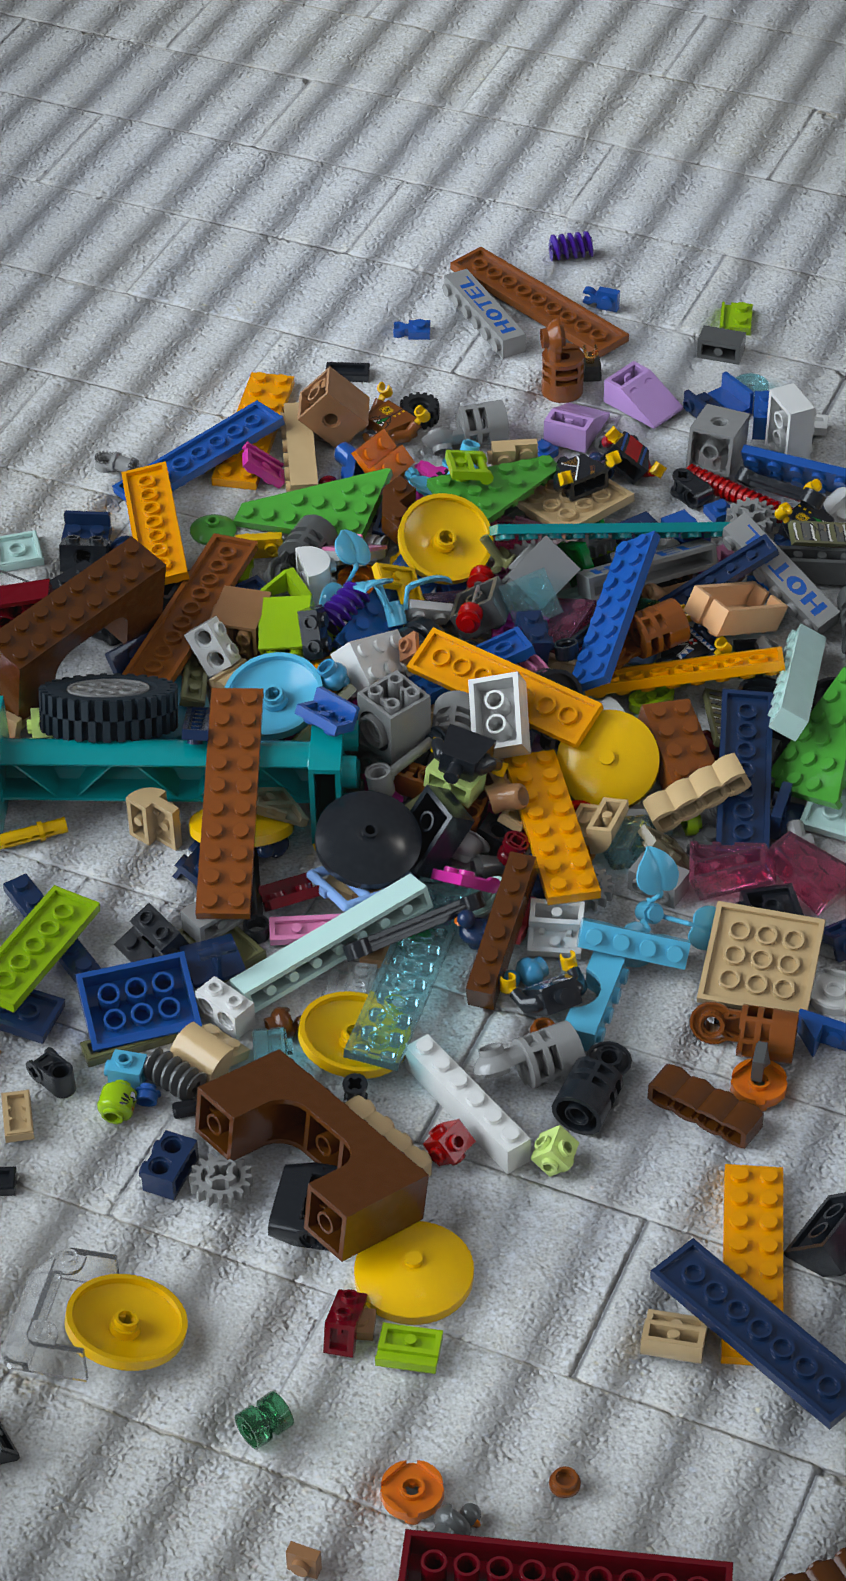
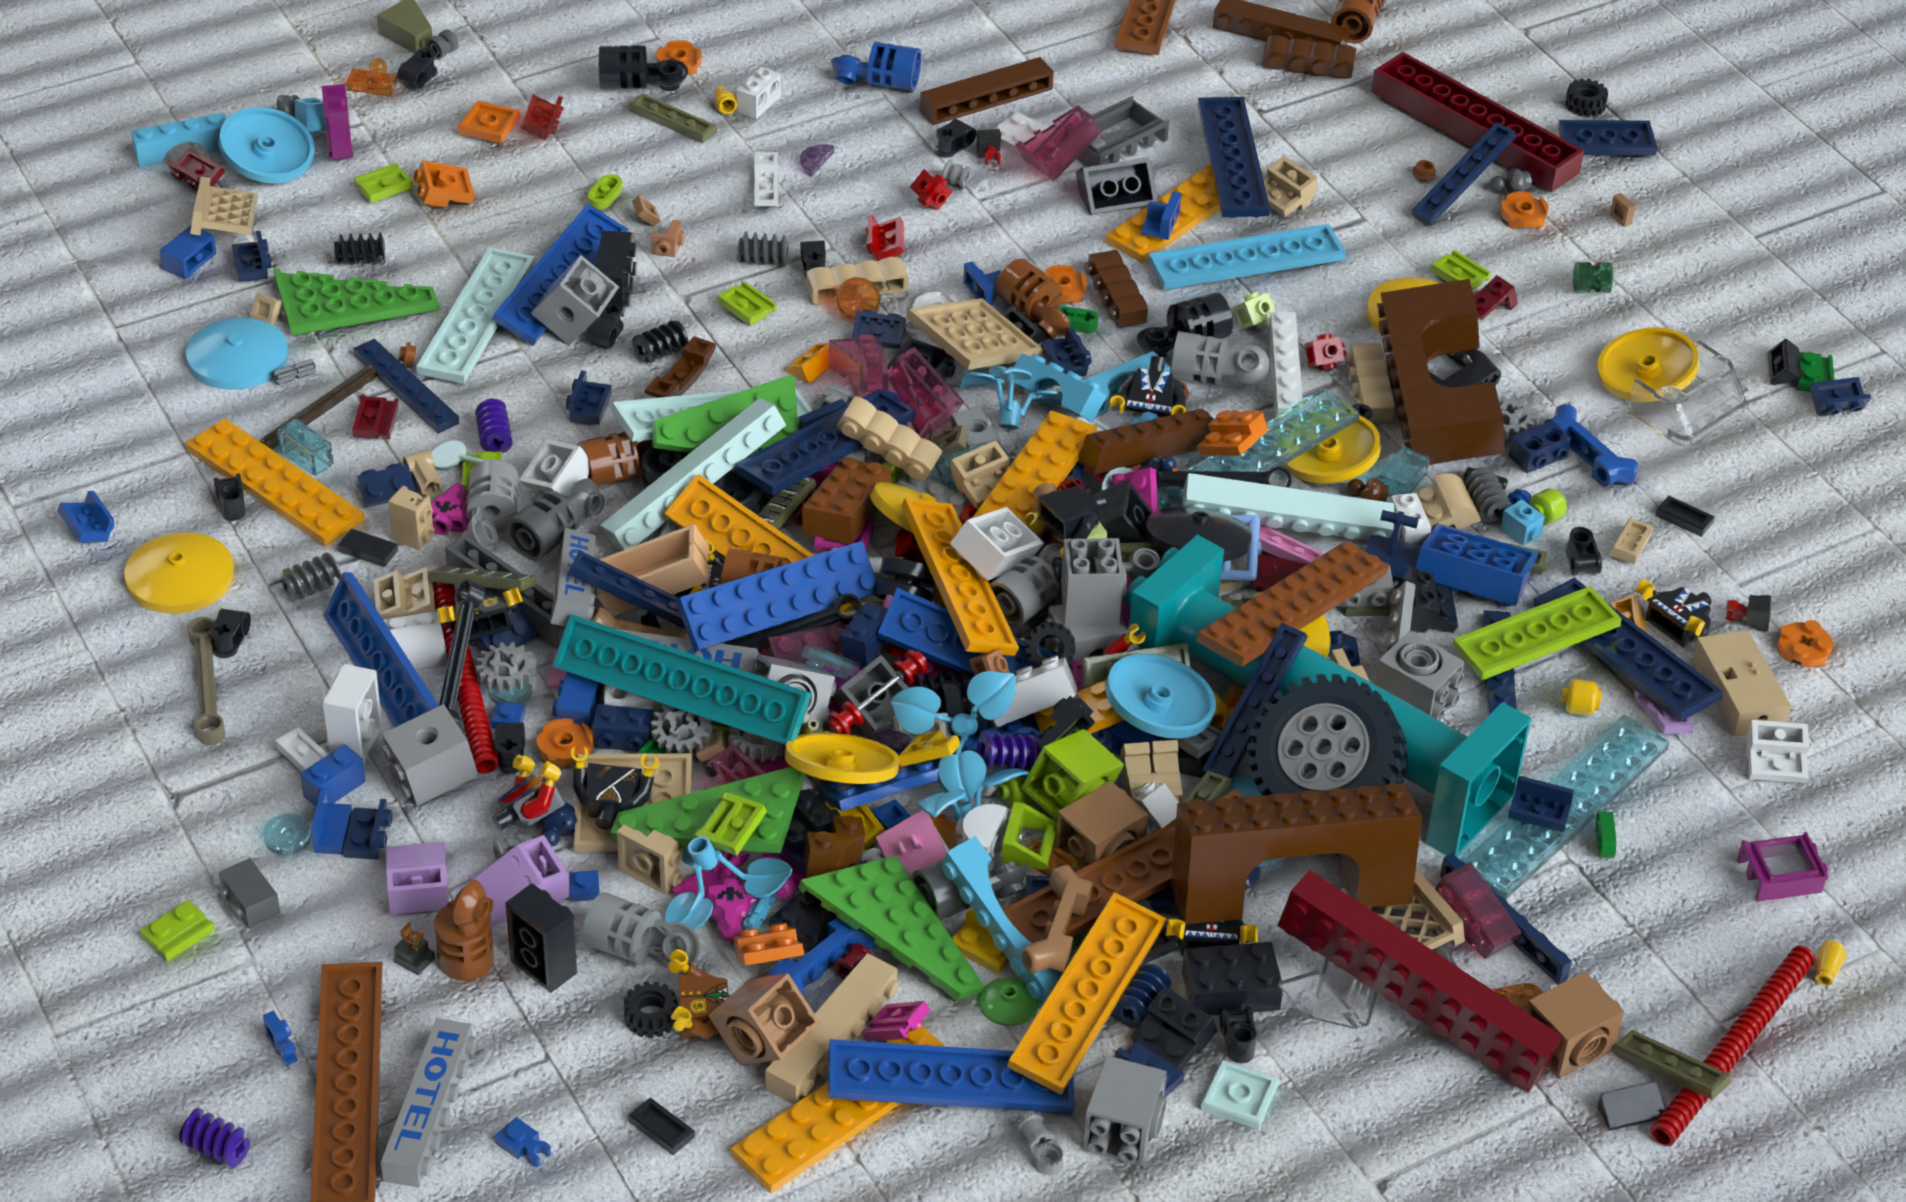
camera: 145 degrees left, 0 degrees up
blue bracket [294,686,360,737] -> none
dark azure animal [317,659,350,691] -> none
dark grey tile [751,1041,771,1082] -> none
none -> black brick [505,883,577,993]
none -> orange plate [536,718,593,769]
none -> medium azure arch [941,836,1068,1006]
none -> medium nougat plate [1022,865,1093,974]
none -> dark blue bracket [1041,327,1092,376]
none -> green beam [1057,306,1099,333]
none -> light grey brick [1083,1055,1167,1166]
none -> blue panel [1141,192,1182,240]
none -> medium azure plate [1148,224,1346,290]
none -> orange plate [1197,410,1268,456]
none -> black piece [1219,1006,1257,1063]
none -> light grey brick [1375,631,1465,721]
none -> light grey plate [1384,581,1416,653]
none -> dark blue plate [1412,122,1516,226]
none -> blue plate [1544,404,1638,486]

